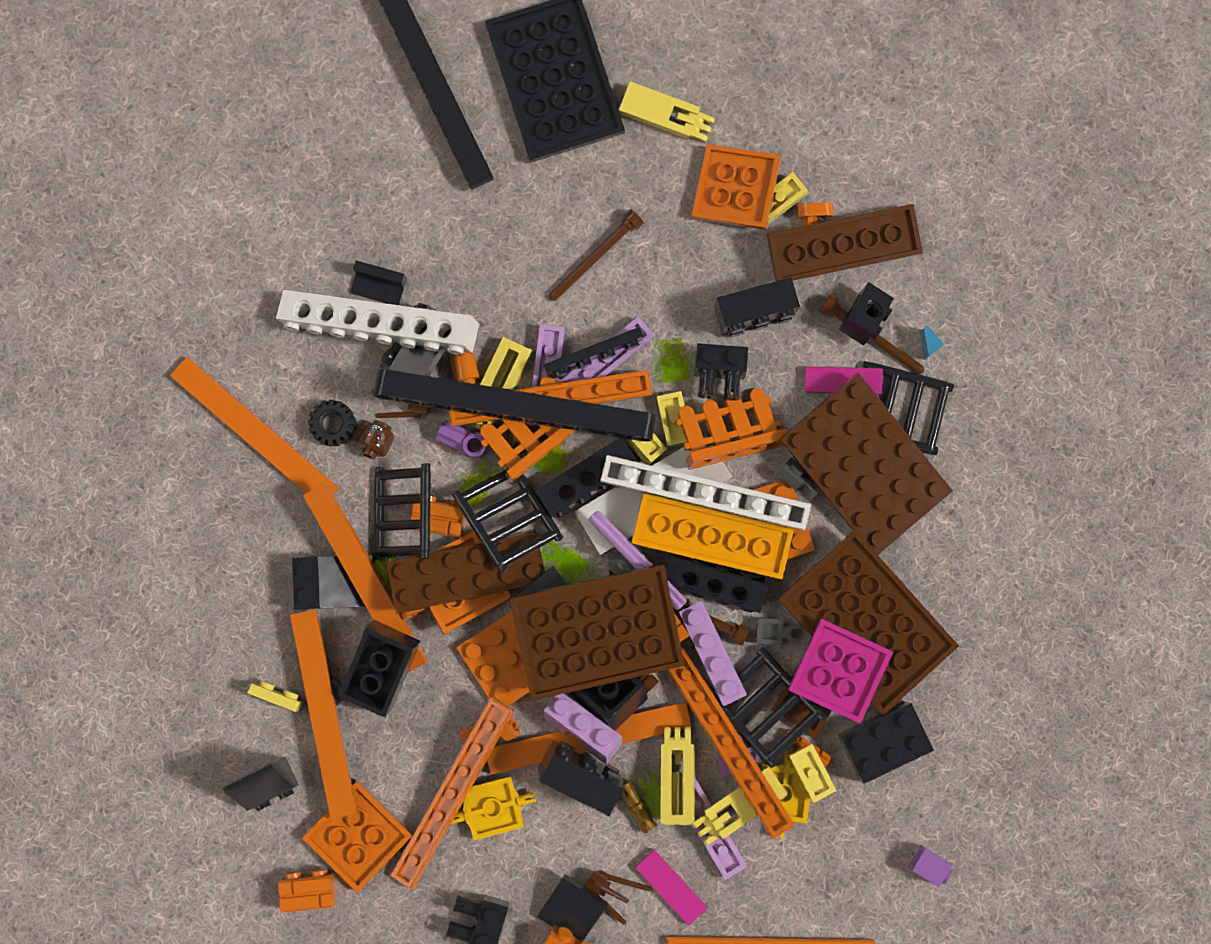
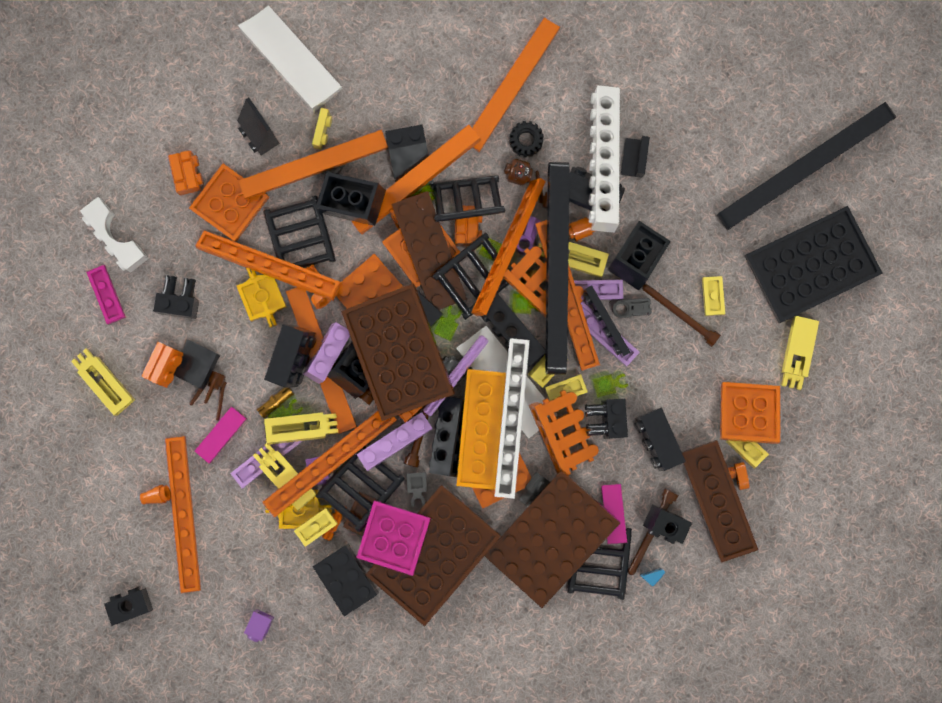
camera: 85 degrees right, 0 degrees up
none -> white arch [238,5,342,113]
none -> black bar [264,195,336,268]
none -> orange tile [472,178,546,316]
none -> black slope [607,221,671,291]
none -> dark grey piece [612,298,652,318]
none -> light yellow plate [702,276,725,316]

